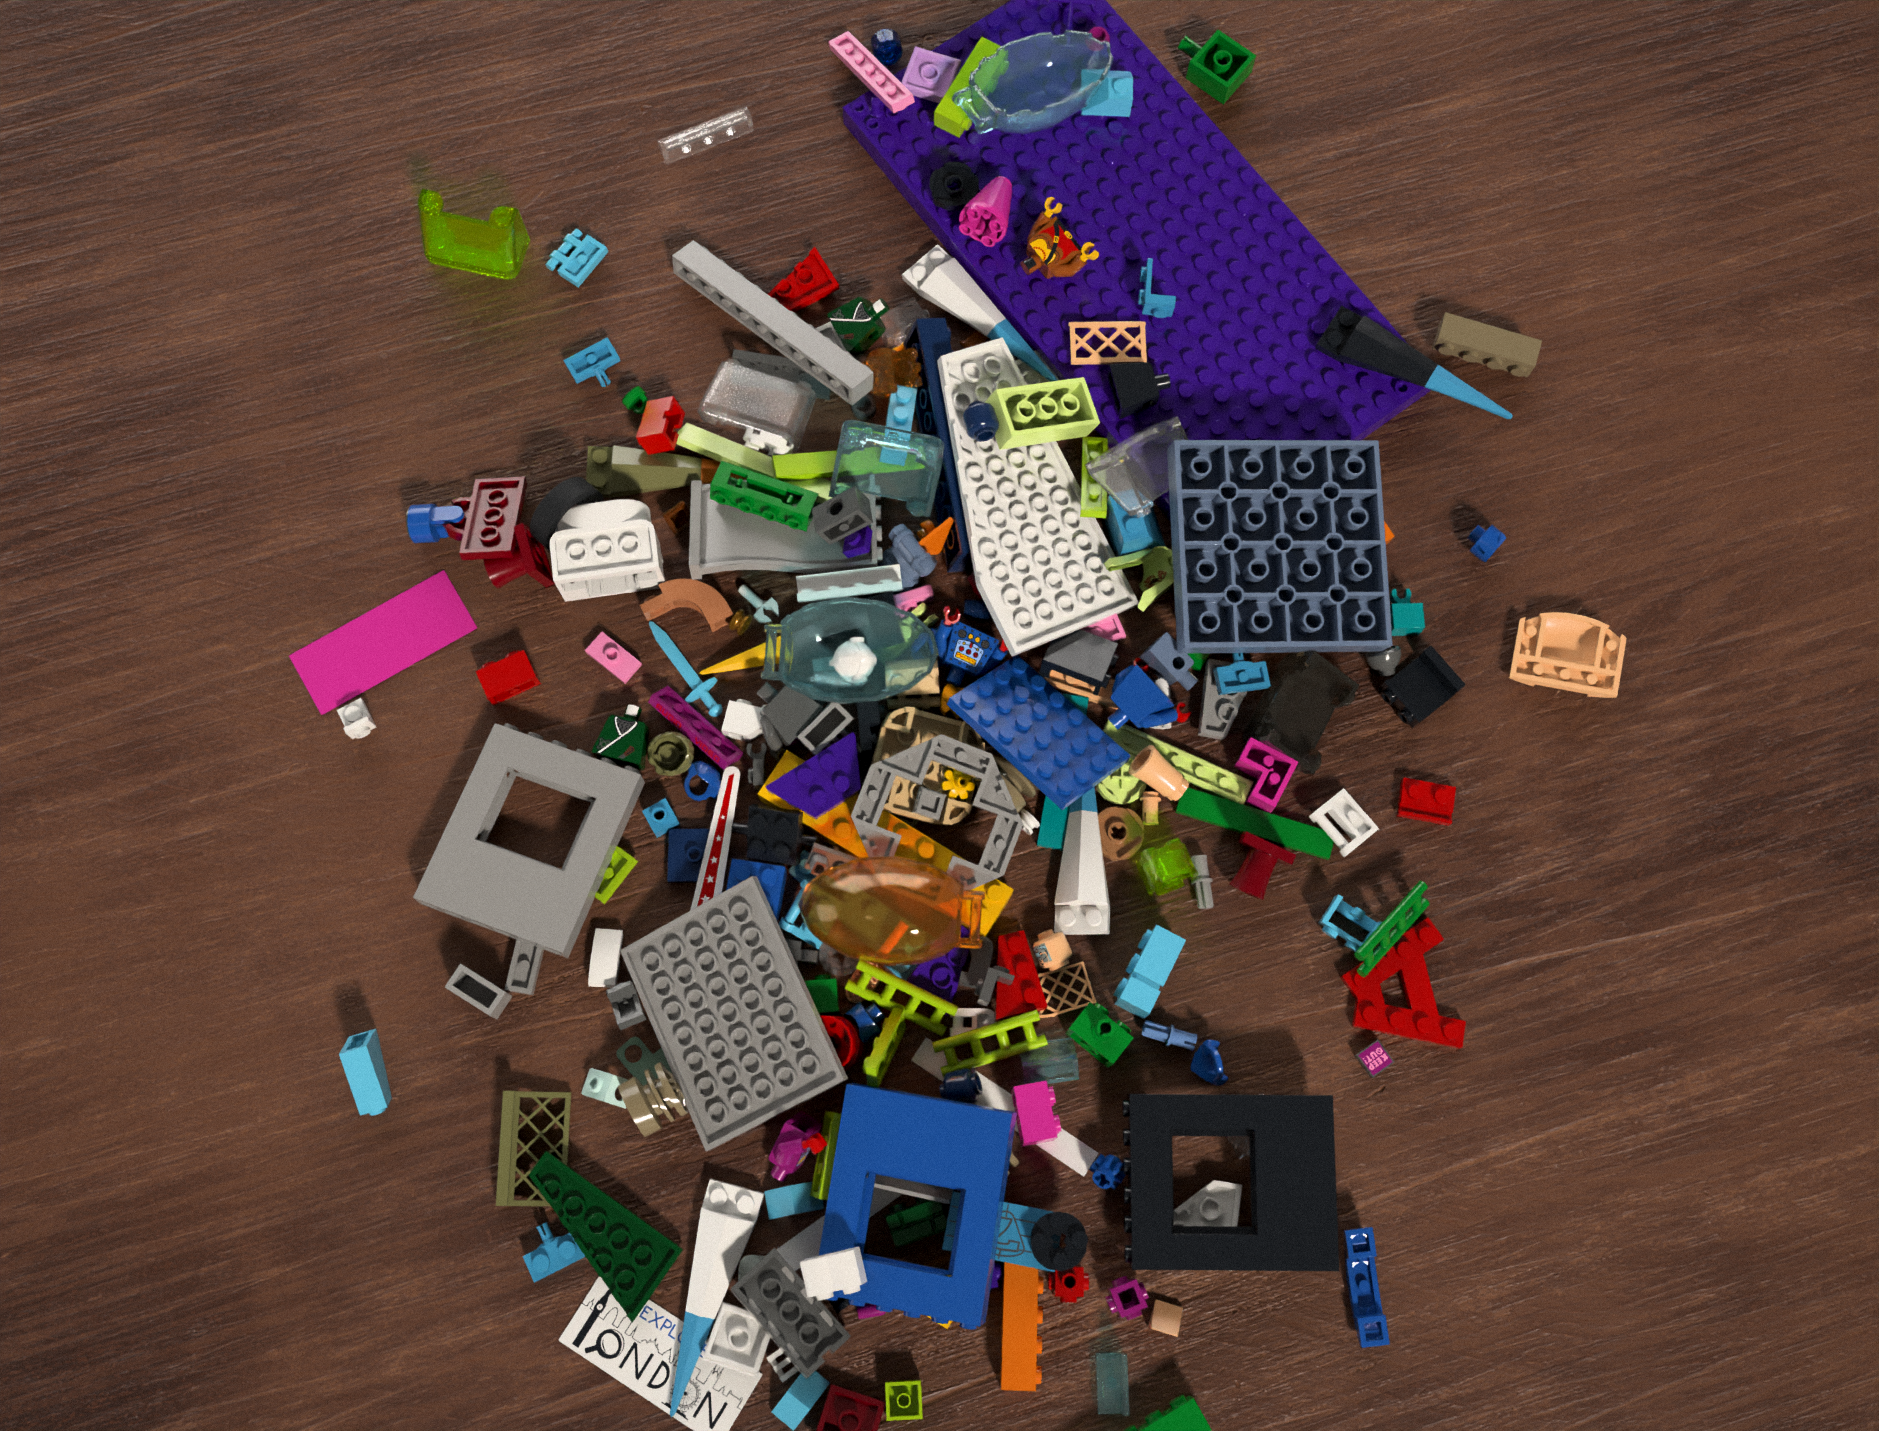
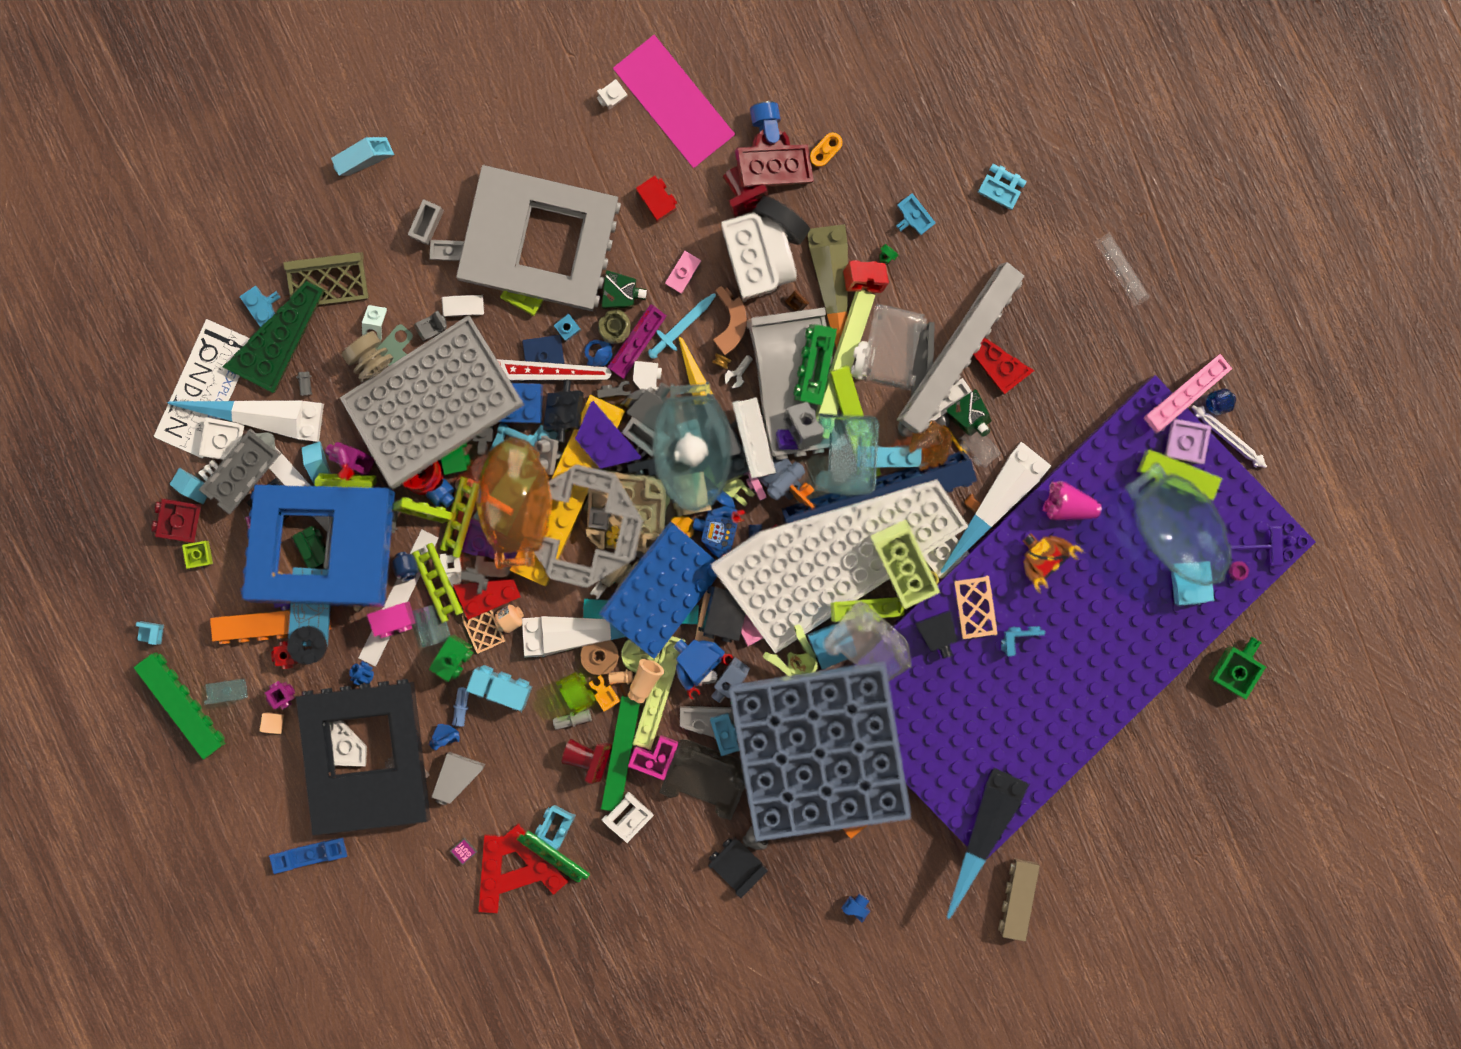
camera: 90 degrees right, 15 degrees up
clear neon green windscreen [418,189,530,280] -> none
white brick [800,1247,867,1301] -> none
black plate [929,162,979,211] -> none
dark blue head [962,401,999,442] -> none
teal brick [1389,588,1425,636] -> none
red plate [1397,777,1456,826] -> none
light nougat slope [1509,612,1627,698] -> none
none -> dark grey pin [296,371,312,396]
none -> light grey slope [432,752,485,805]
none -> light orange plate [589,675,620,711]
none -> light orange plate [810,133,842,167]
none -> white wheel [1191,405,1267,468]

